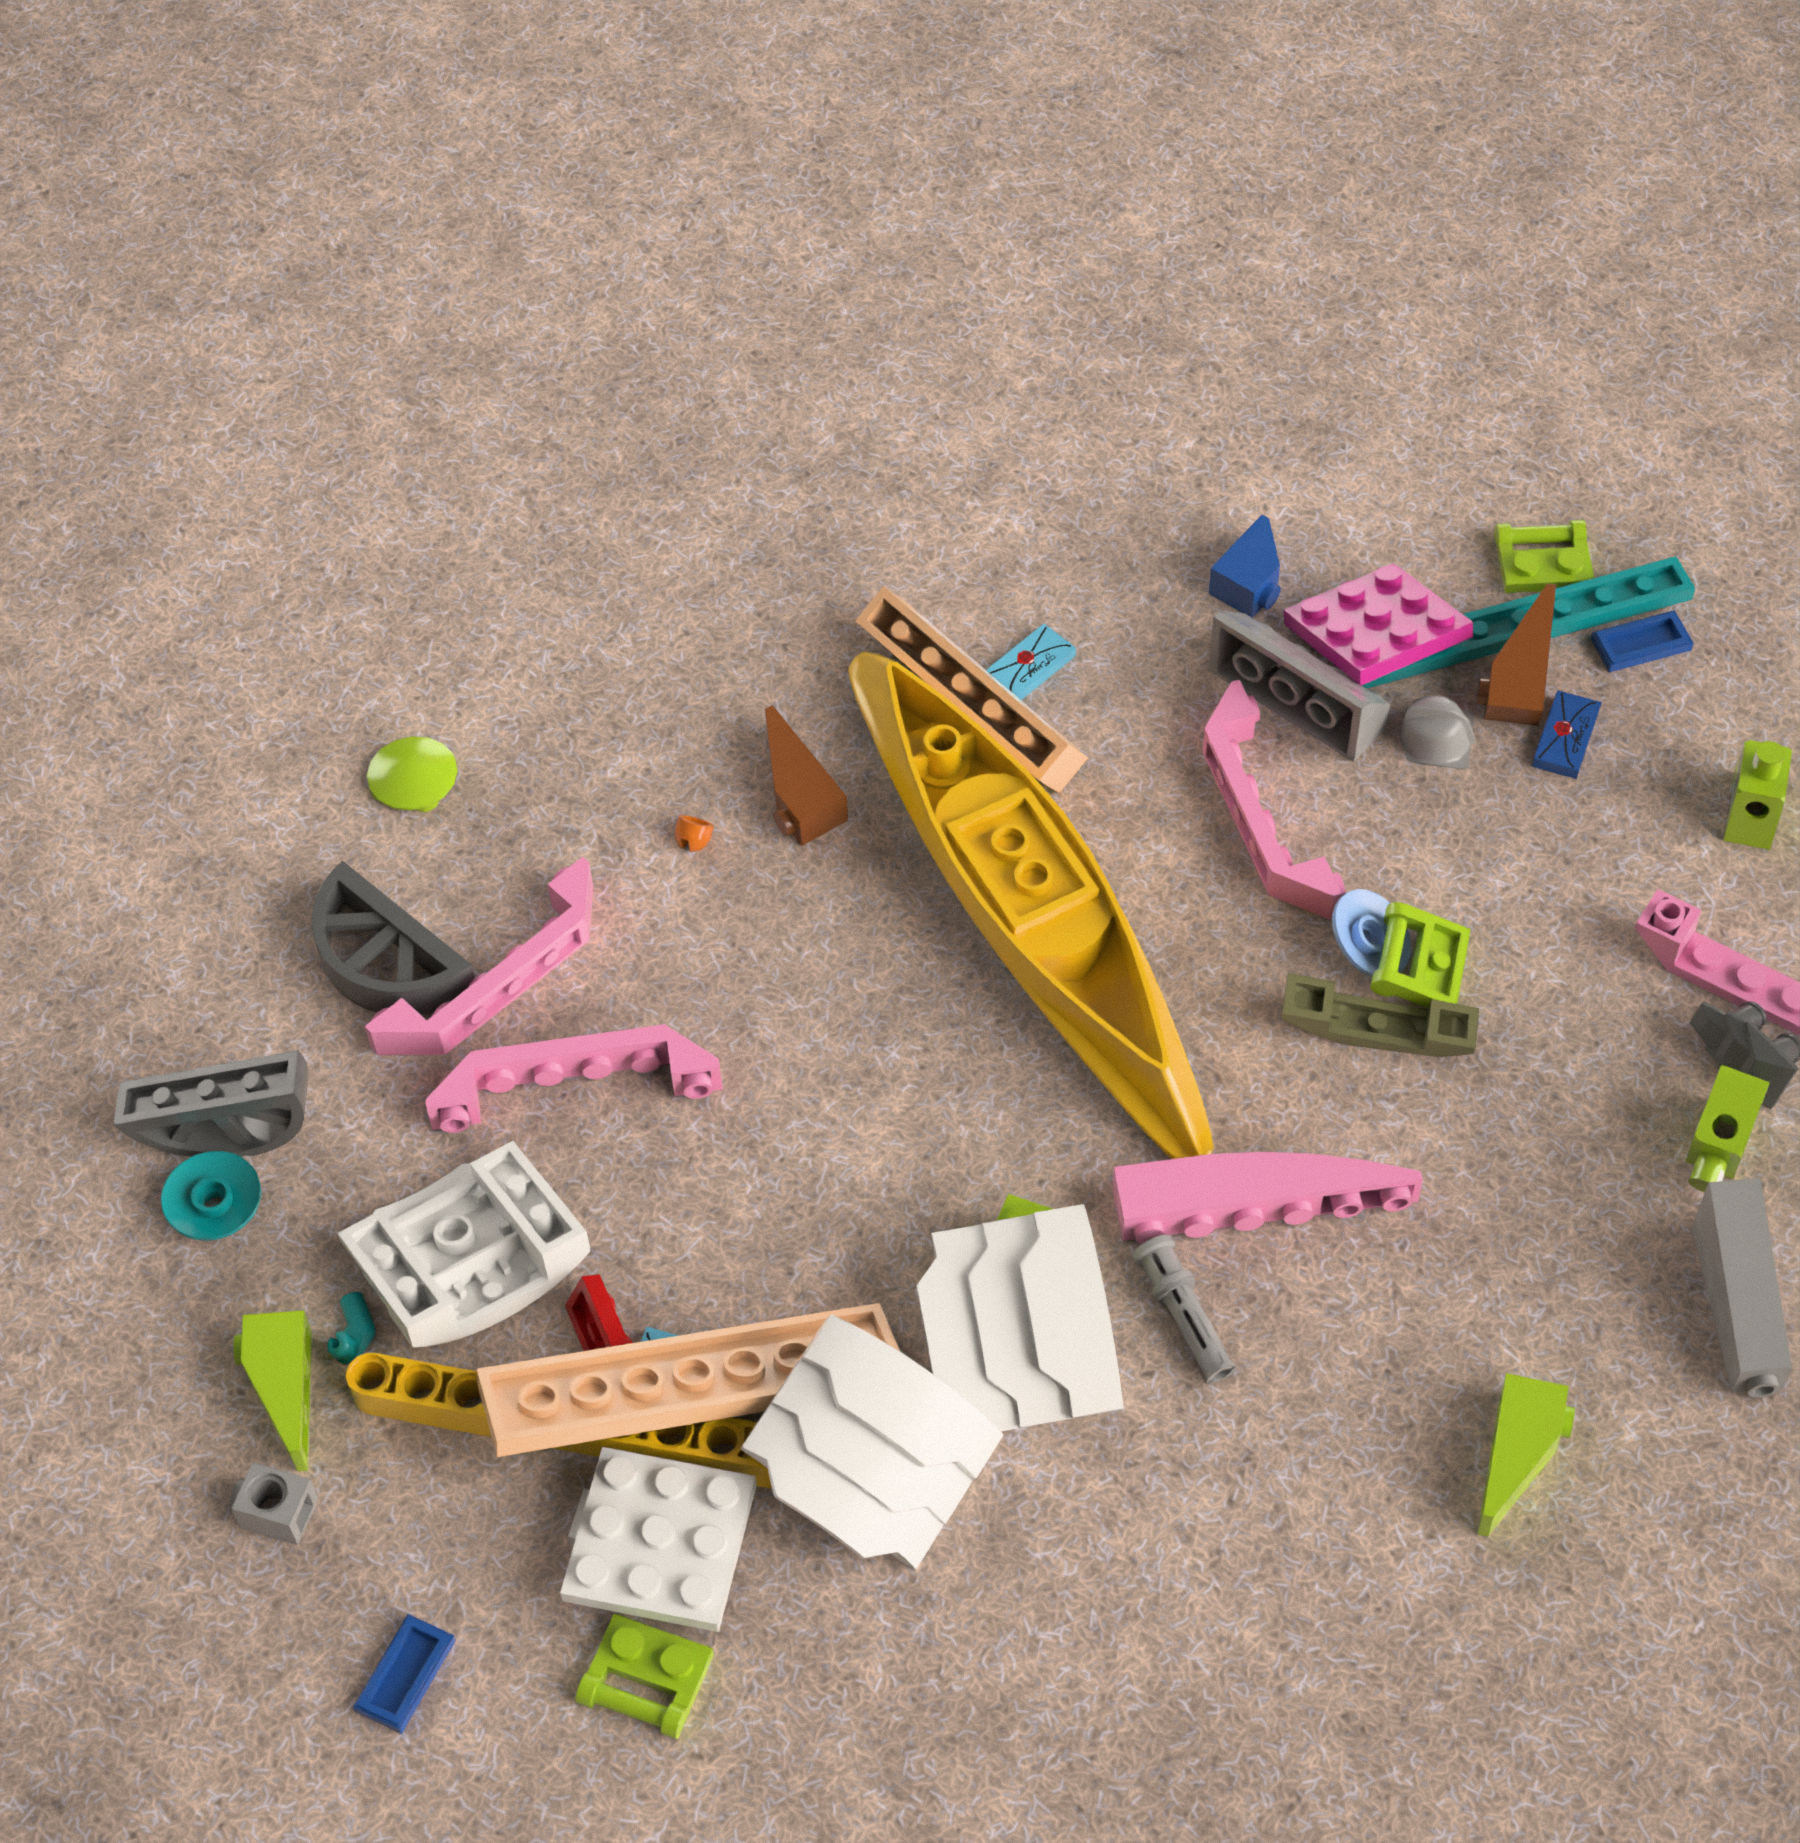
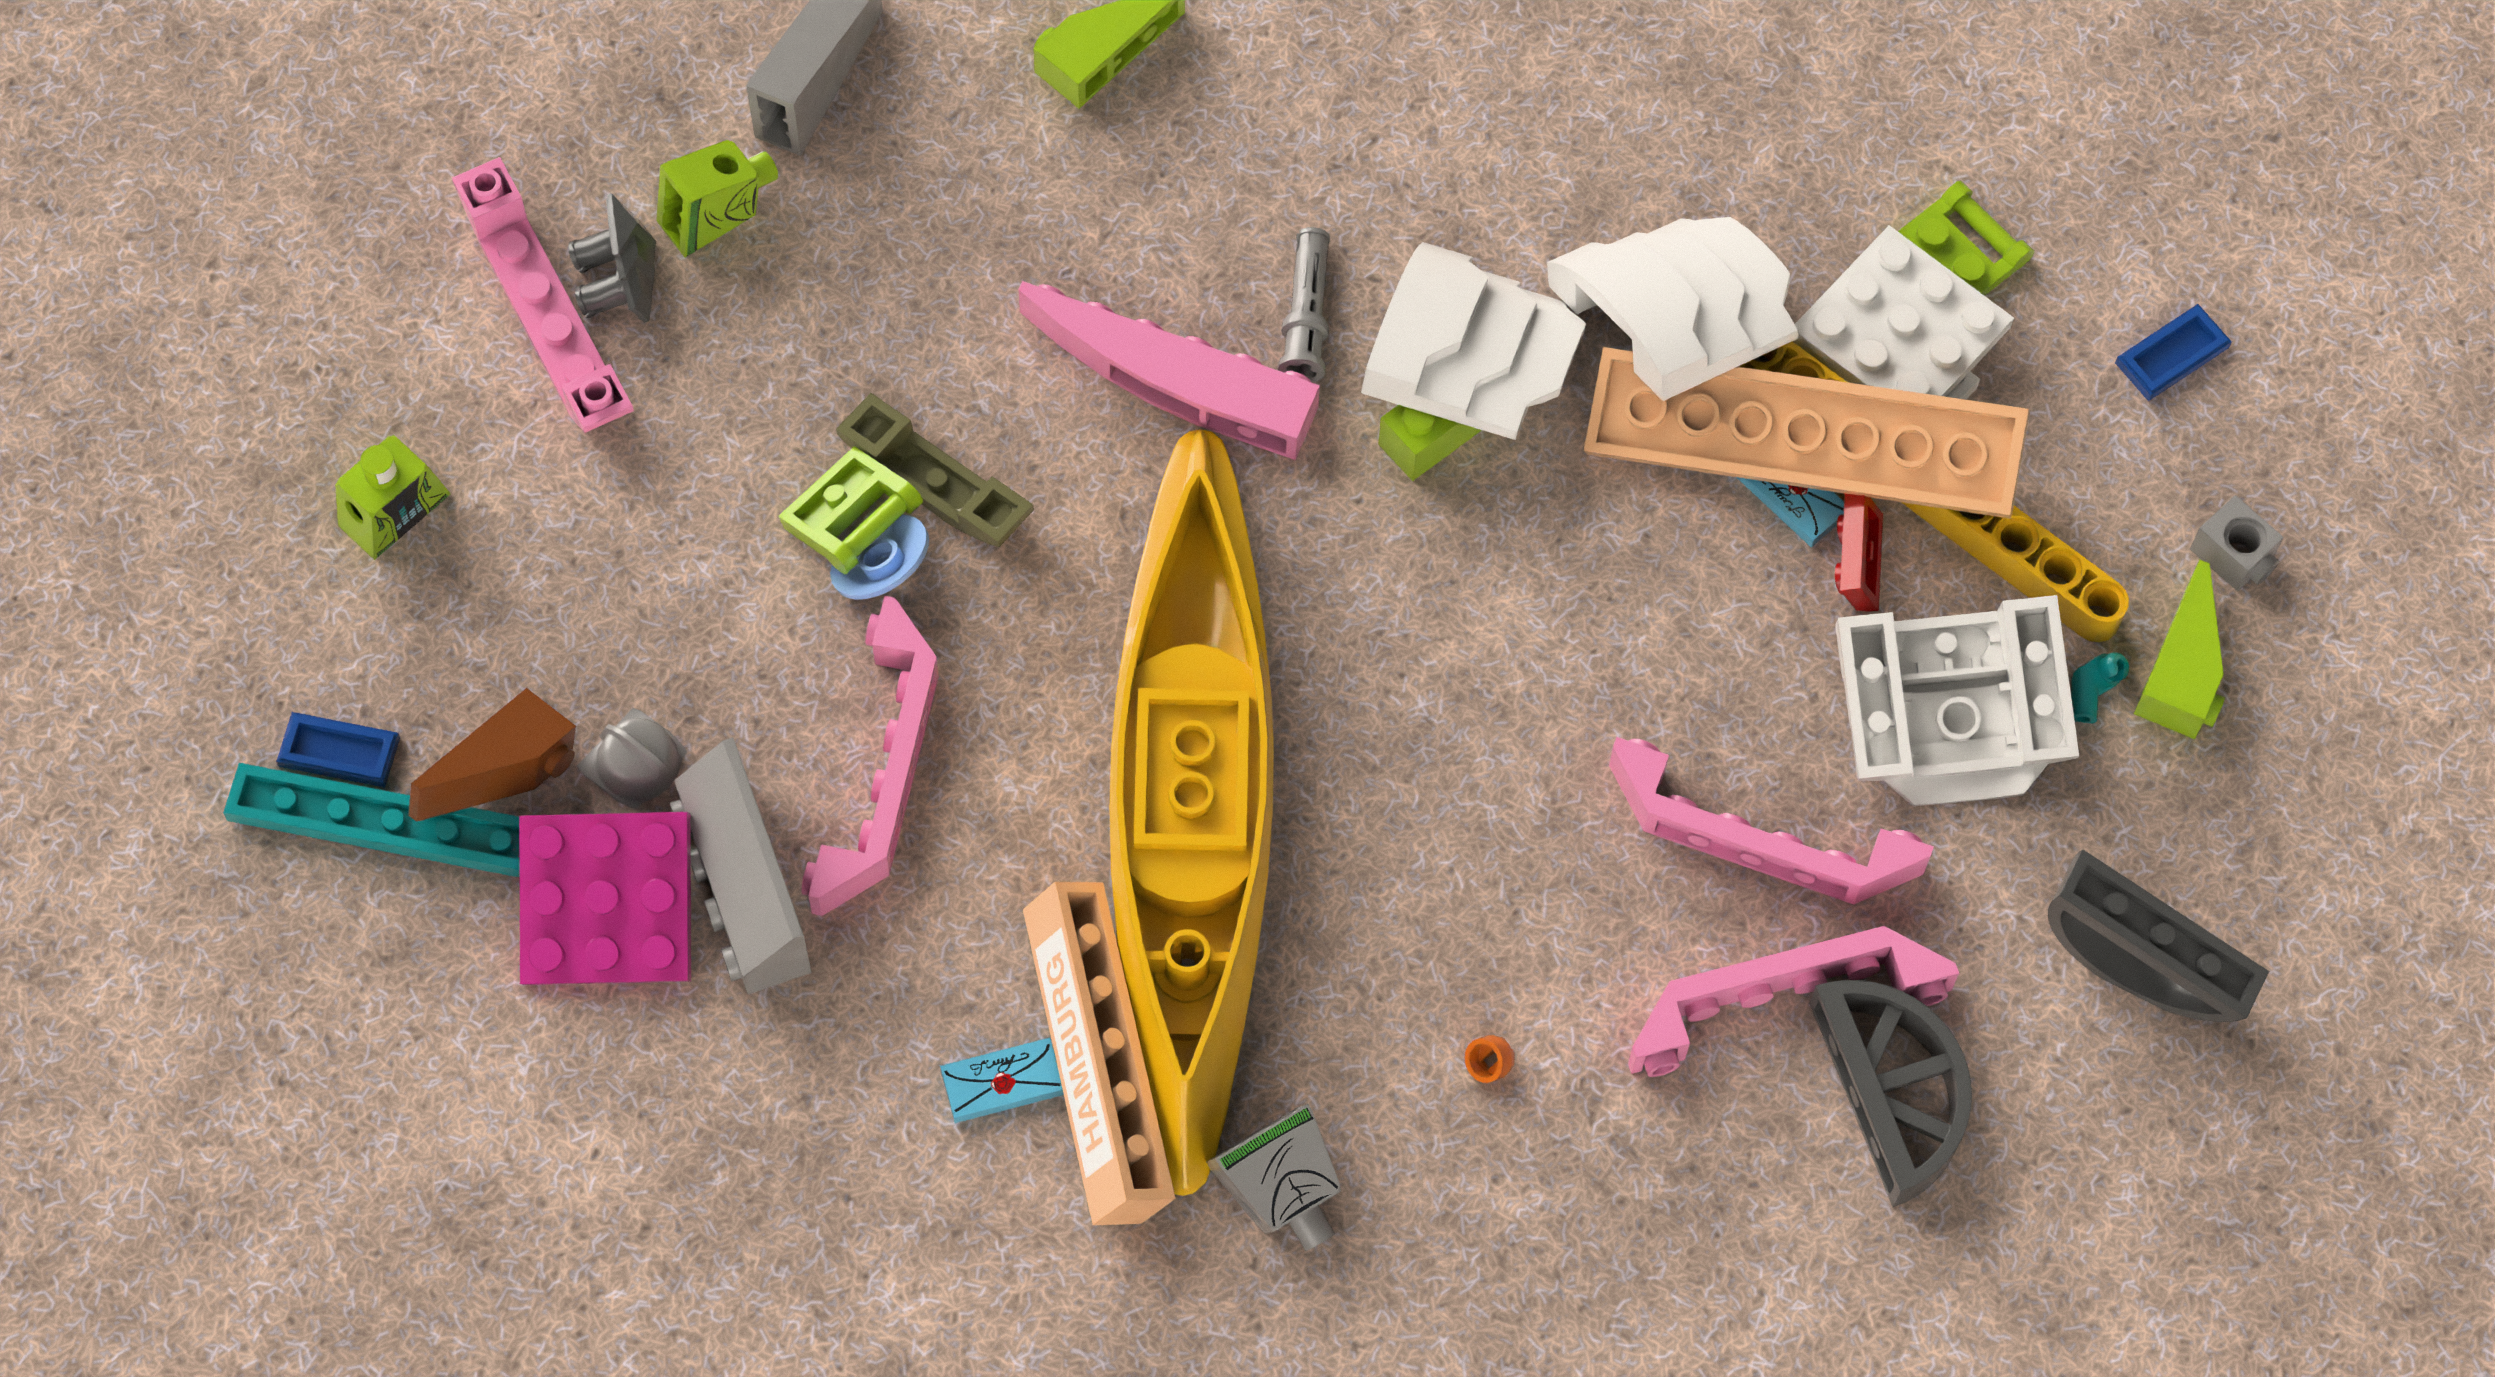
camera: 155 degrees left, 10 degrees up
teal dish [161,1151,262,1241] -> none
lime dish [367,736,458,812] -> none
dark orange slope [765,705,848,846] -> none
blue slope [1209,514,1281,618] -> none
lime plate [1494,519,1595,593] -> none
blue tile [1532,690,1602,779] -> none
none -> light grey torso [1206,1104,1341,1251]

